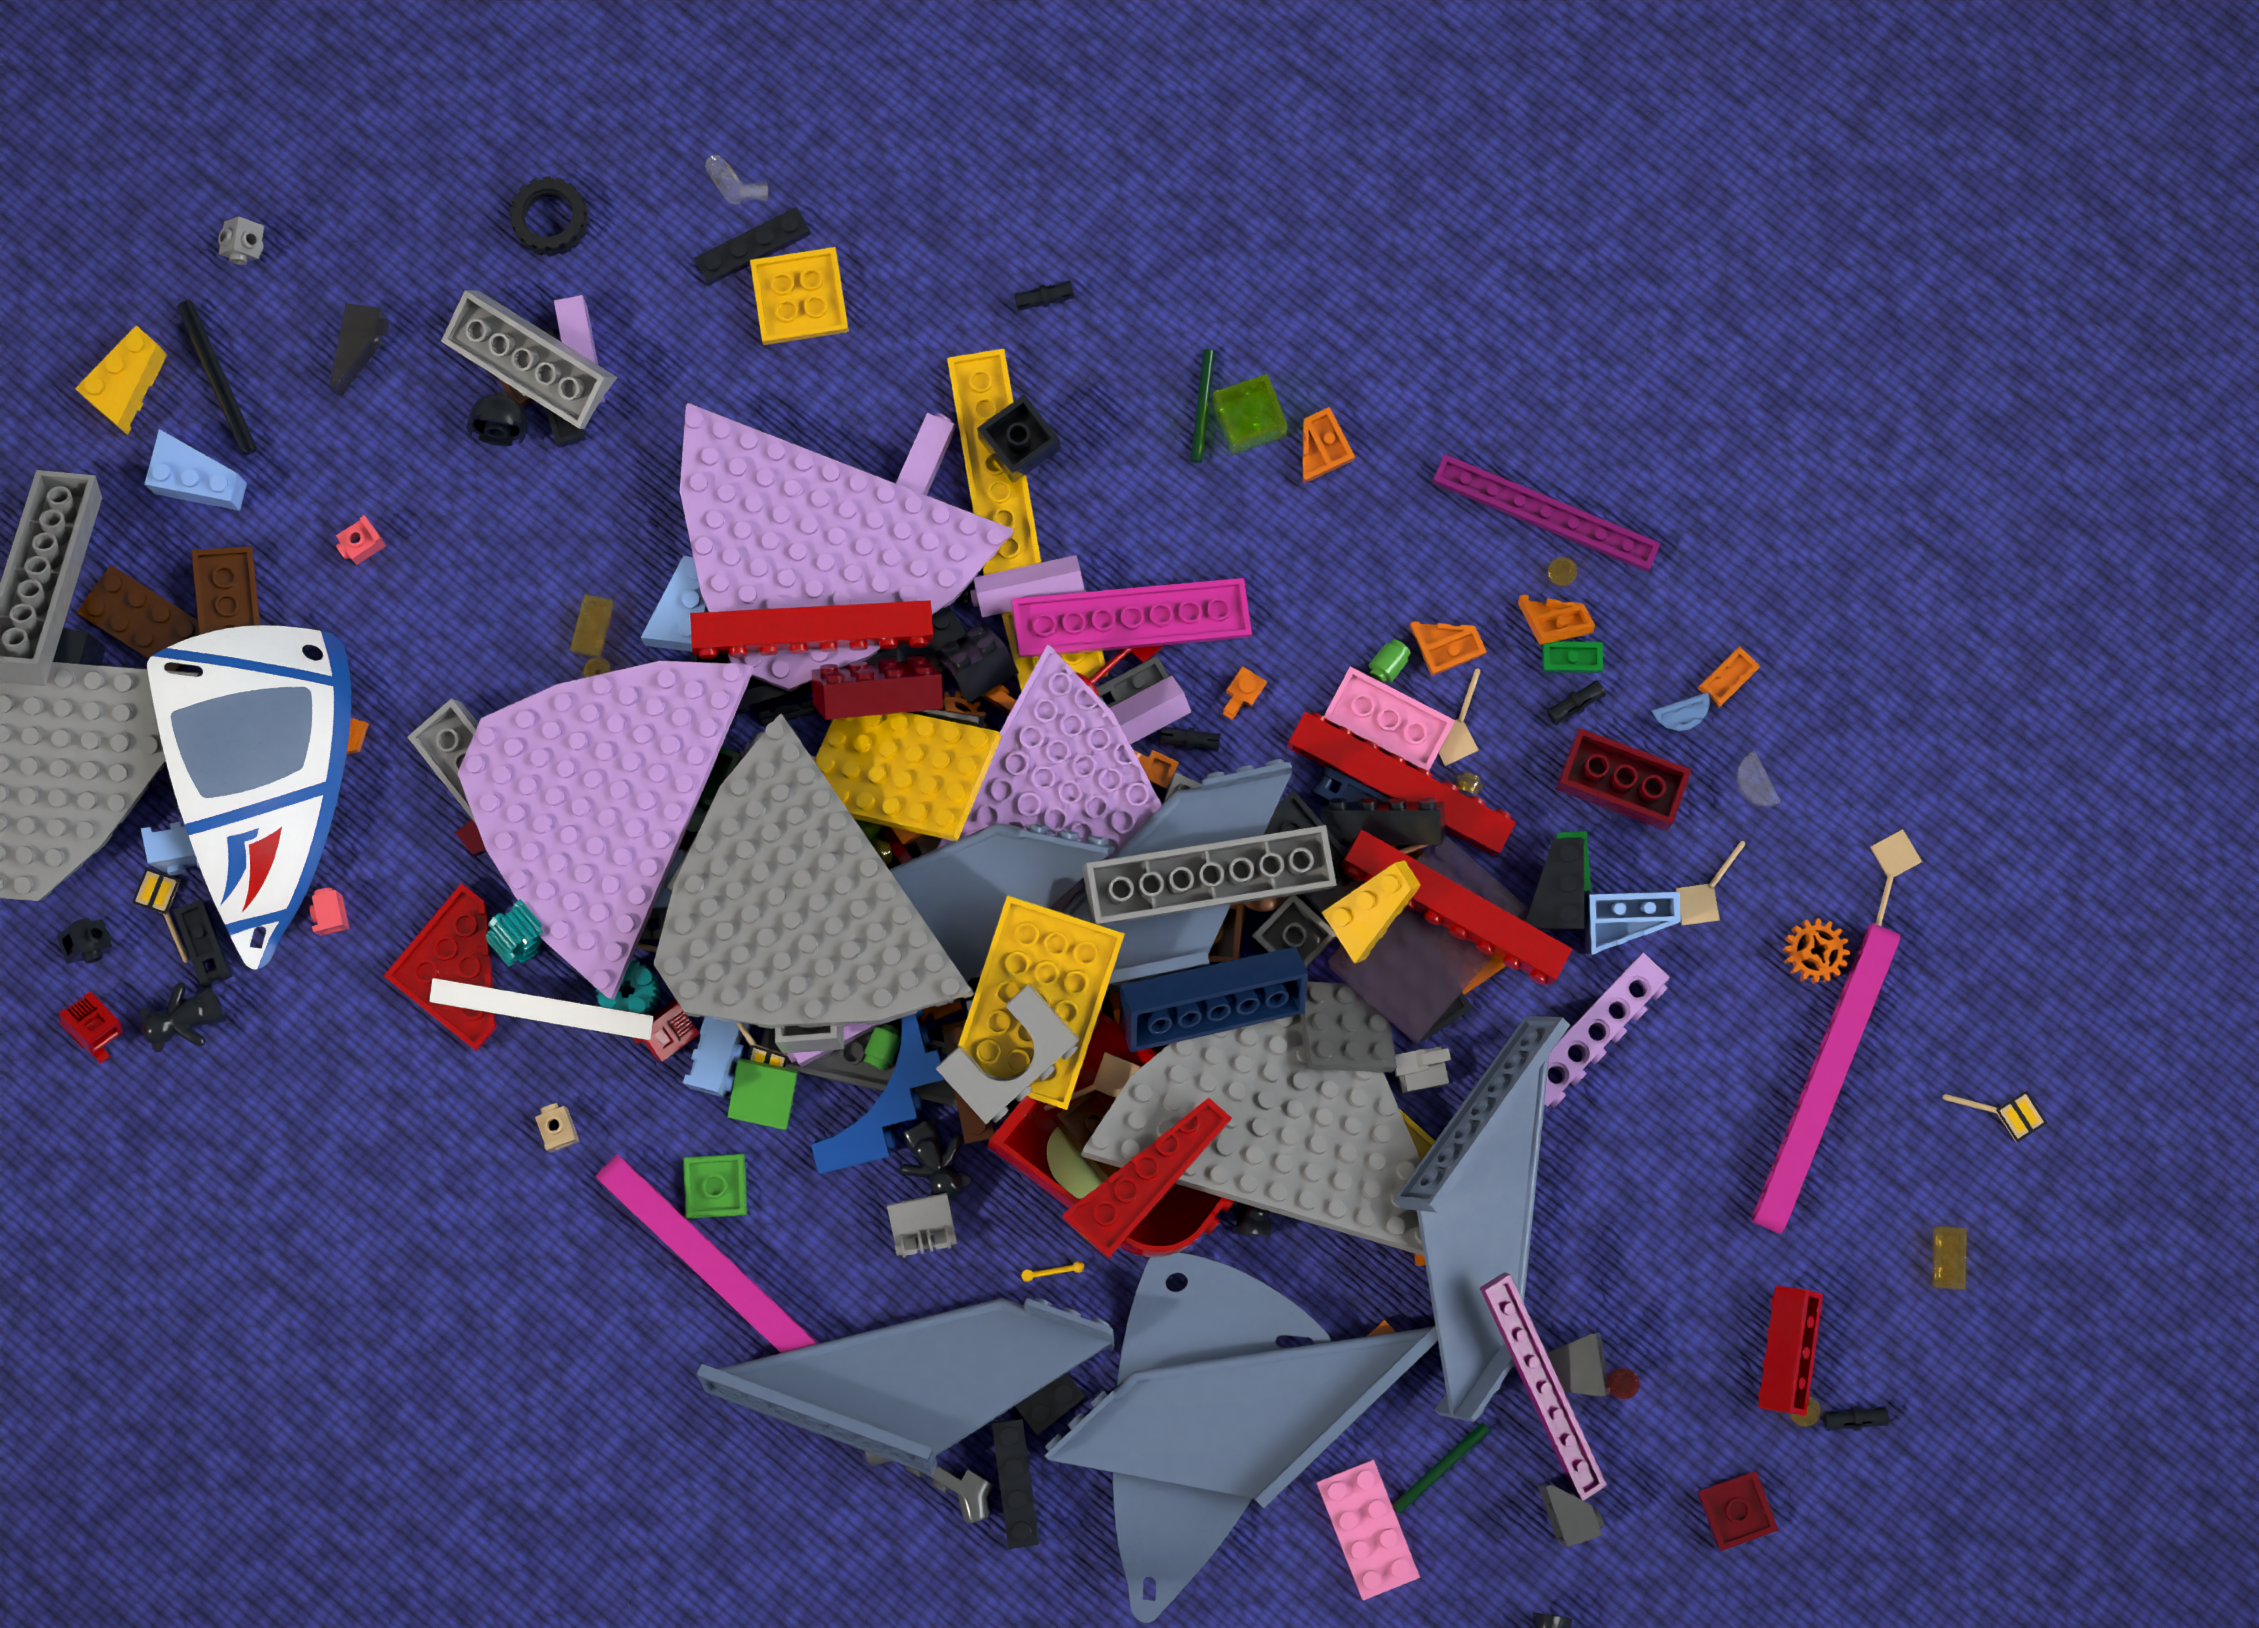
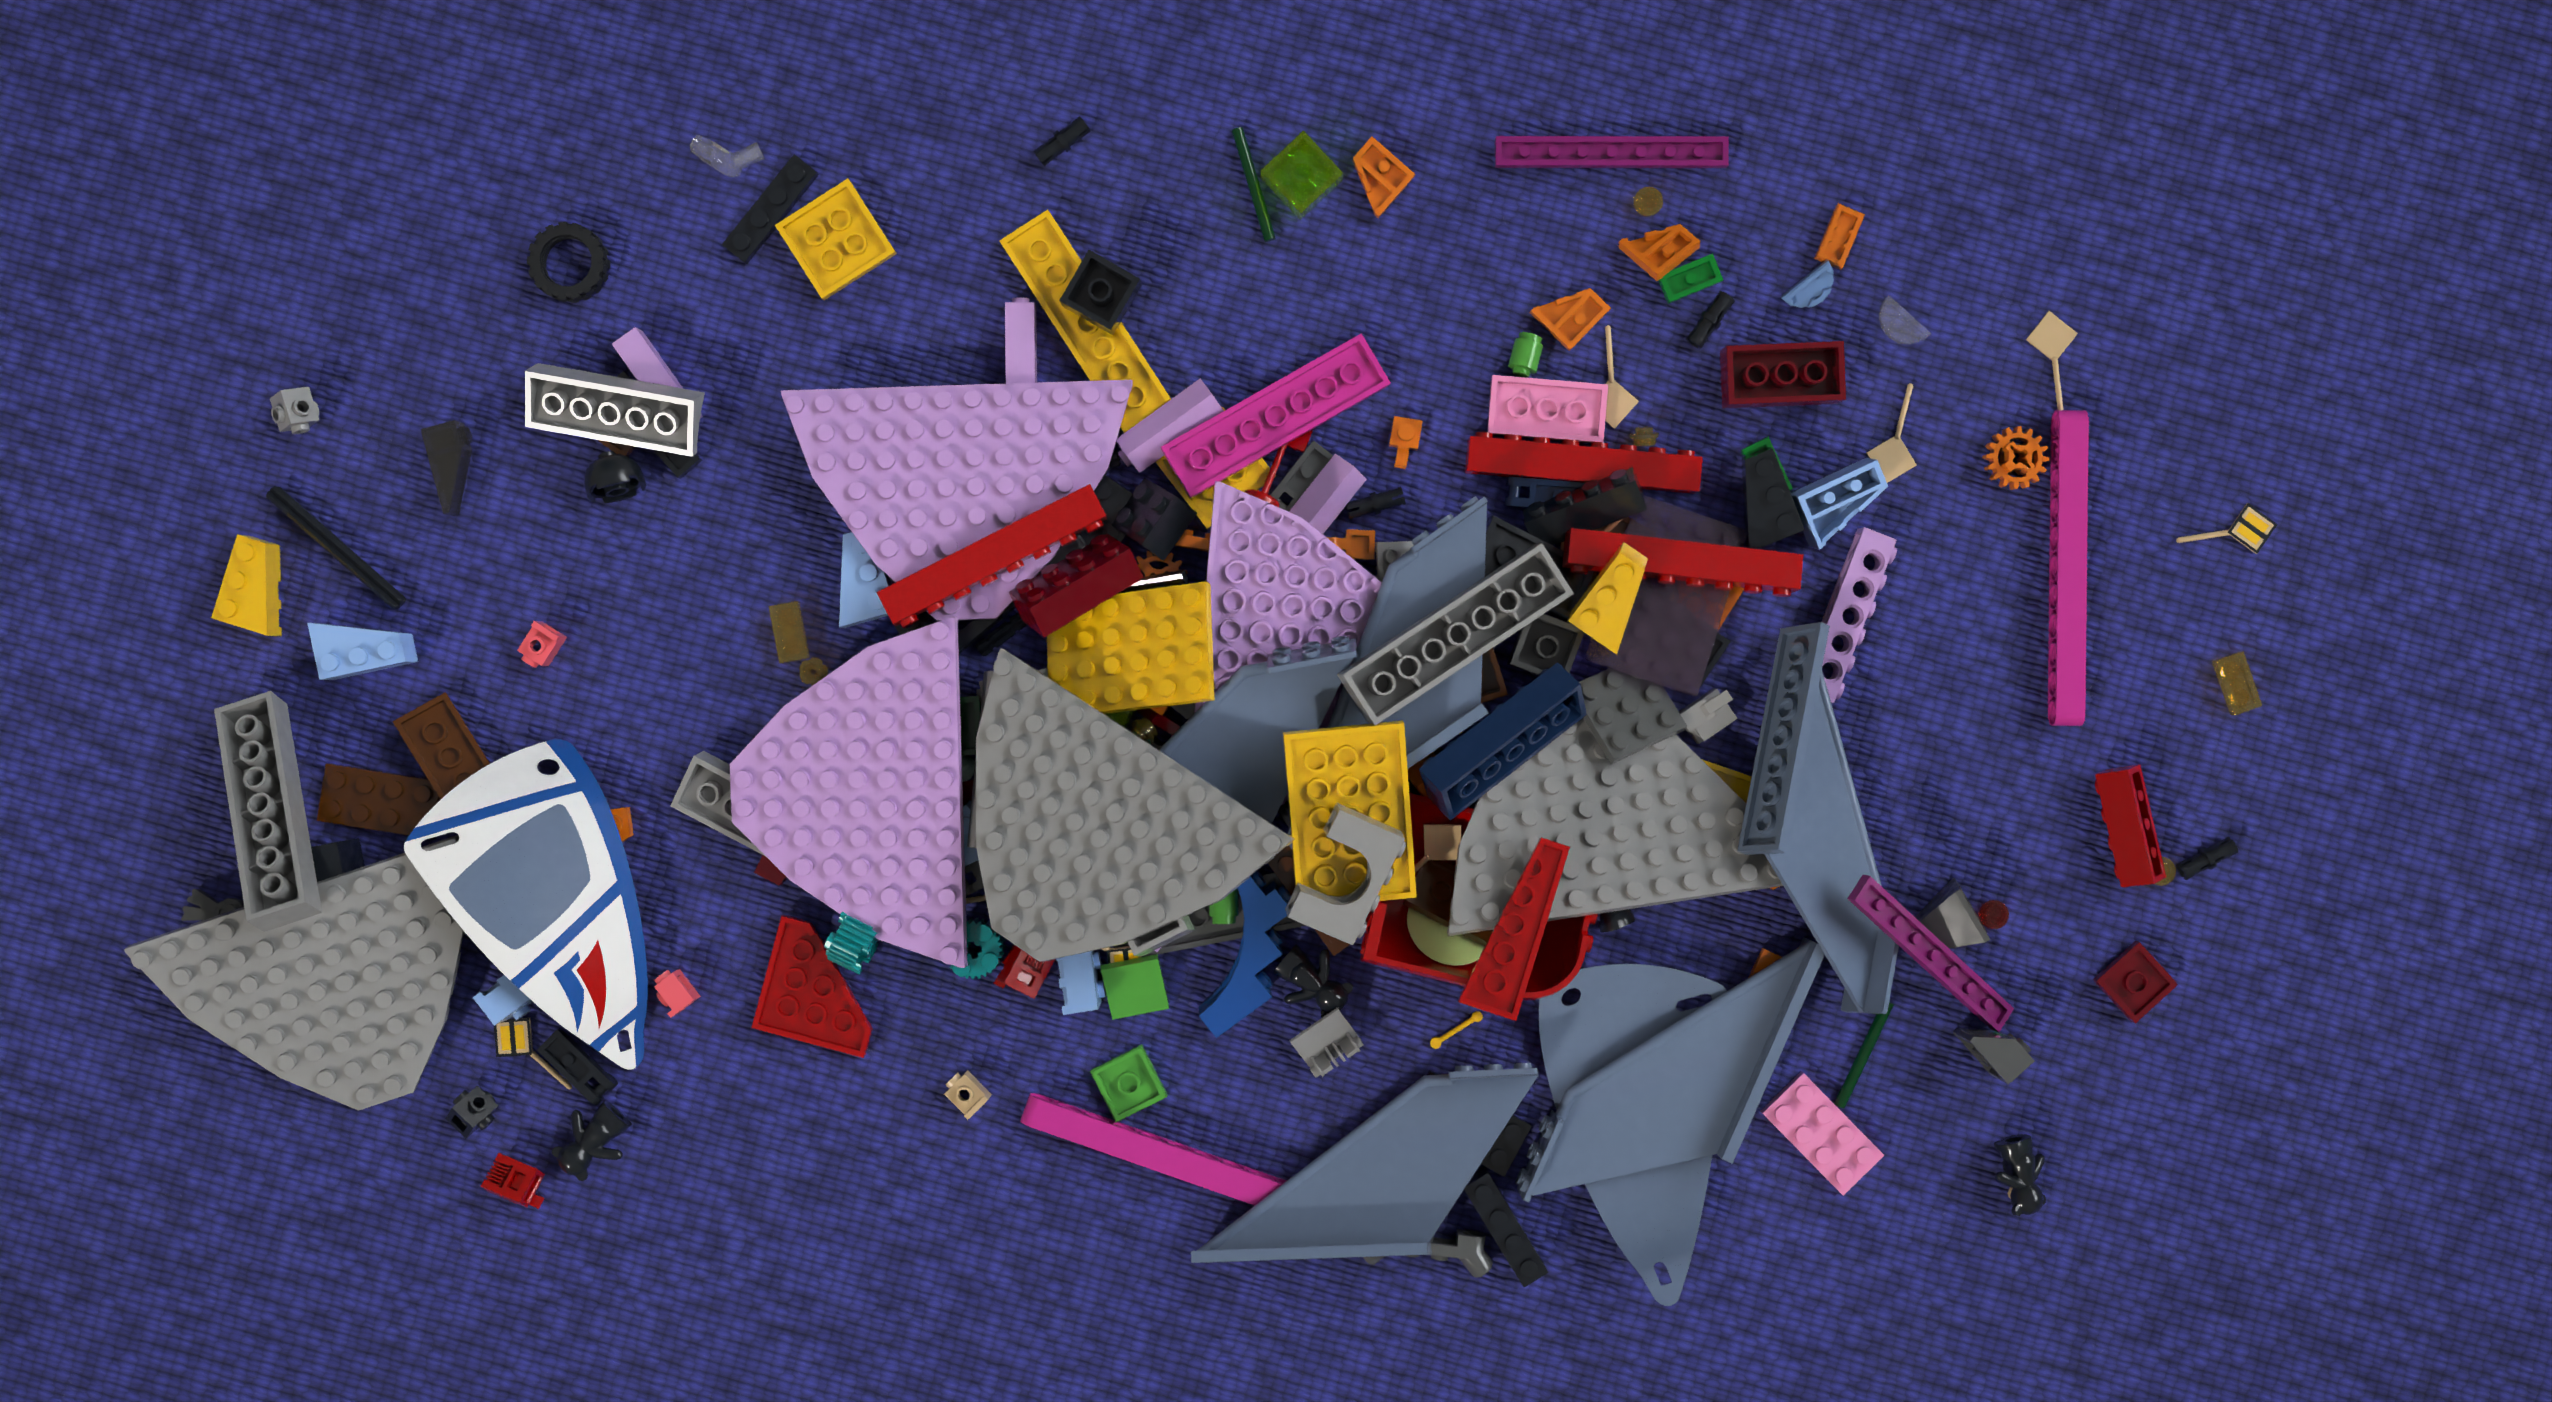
camera: 15 degrees left, 10 degrees up
white sticker [429,978,654,1040] -> none

